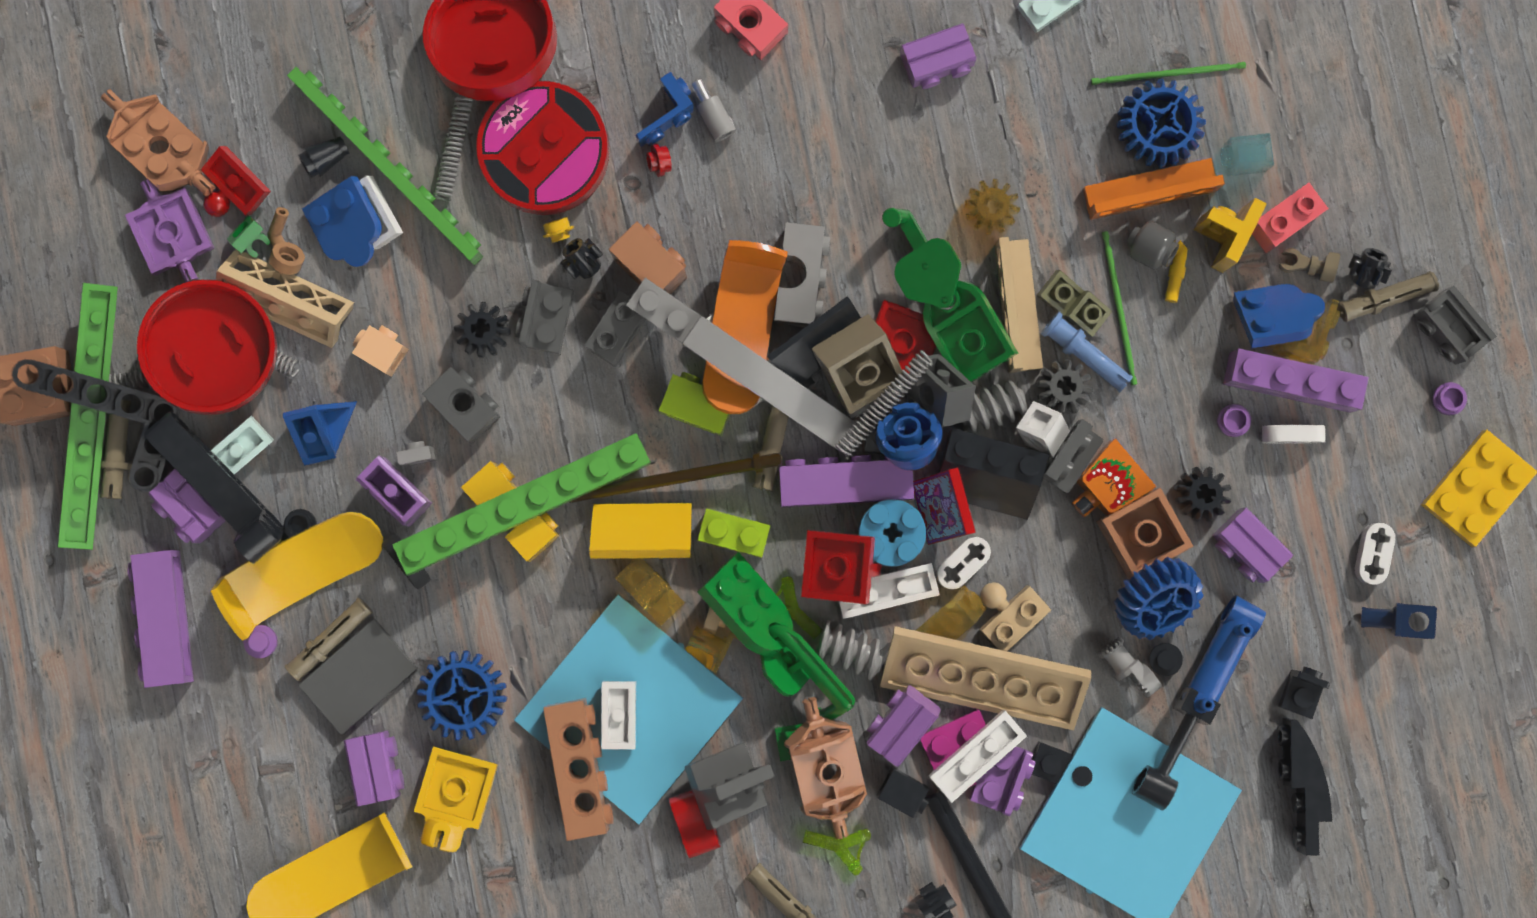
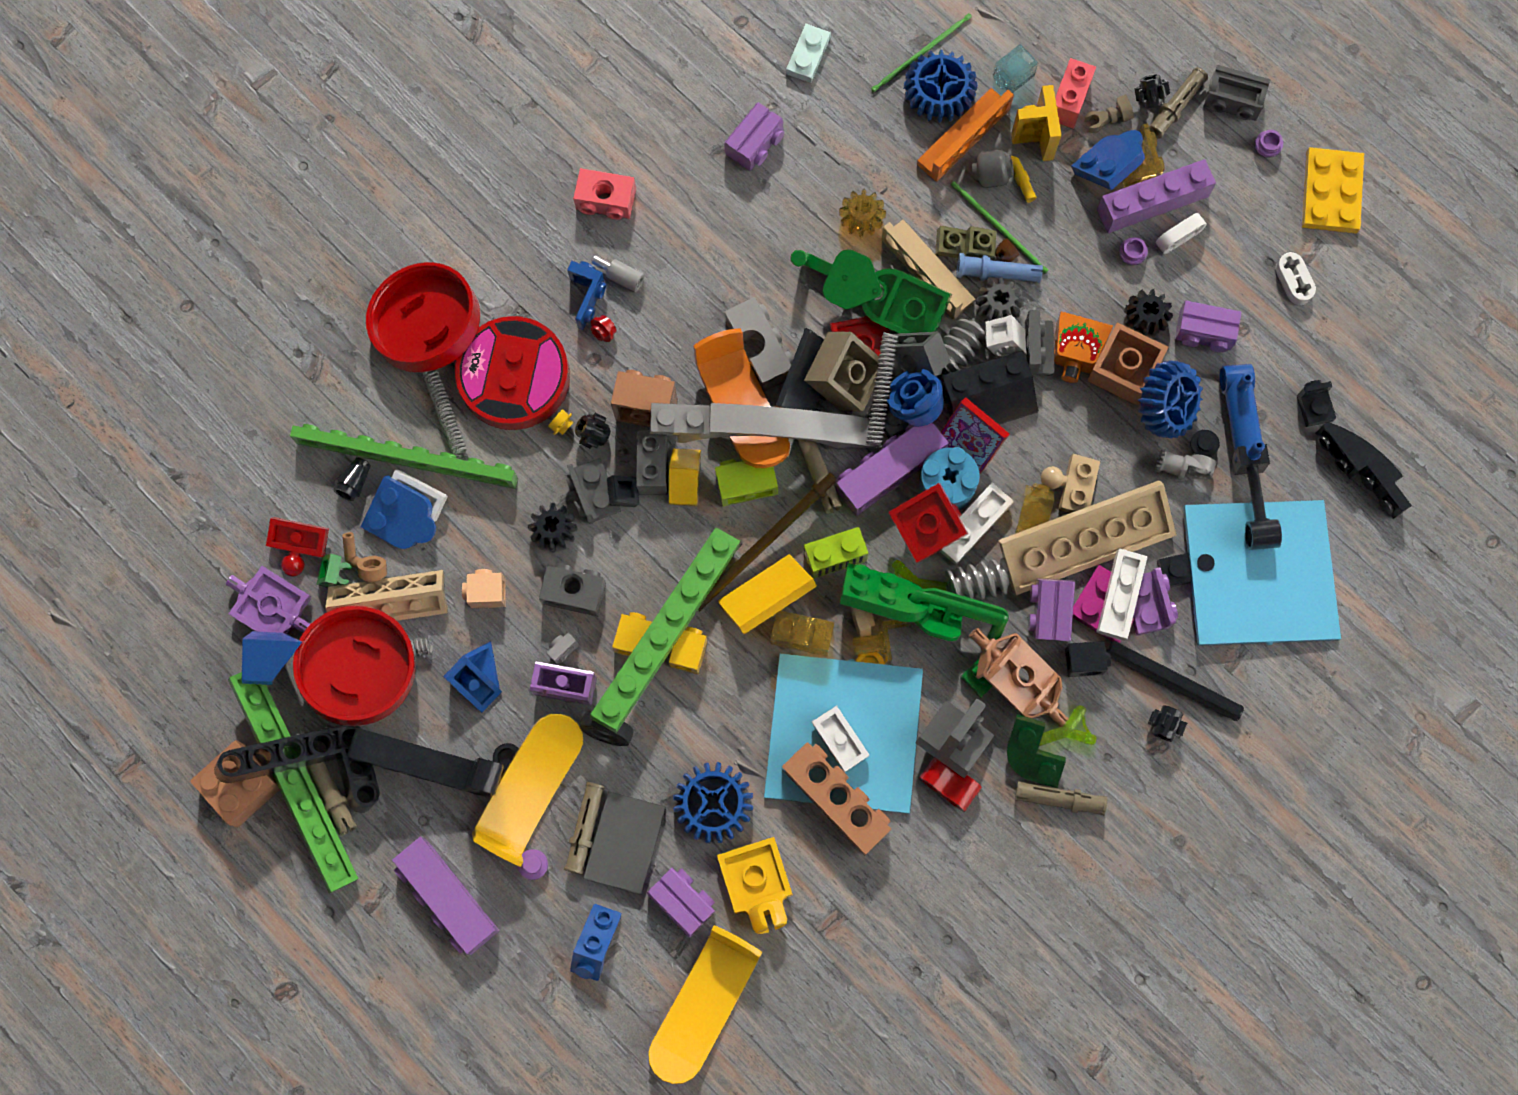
camera: 30 degrees left, 10 degrees down
nougat plate [101,89,215,197] -> none
medium lavender brick [148,469,226,544] -> none
light aqua plate [211,415,274,474] -> none
white beam [936,537,991,589] -> none
dark blue bracket [1361,603,1437,639] -> none
none -> blue slope [242,631,302,685]
none -> blue bracket [570,904,621,981]
none -> black tile [607,475,640,507]
none -> yellow slope [669,448,701,506]
none -> reddish brown hinge [995,238,1020,262]
none -> dark green plate [1007,714,1066,788]

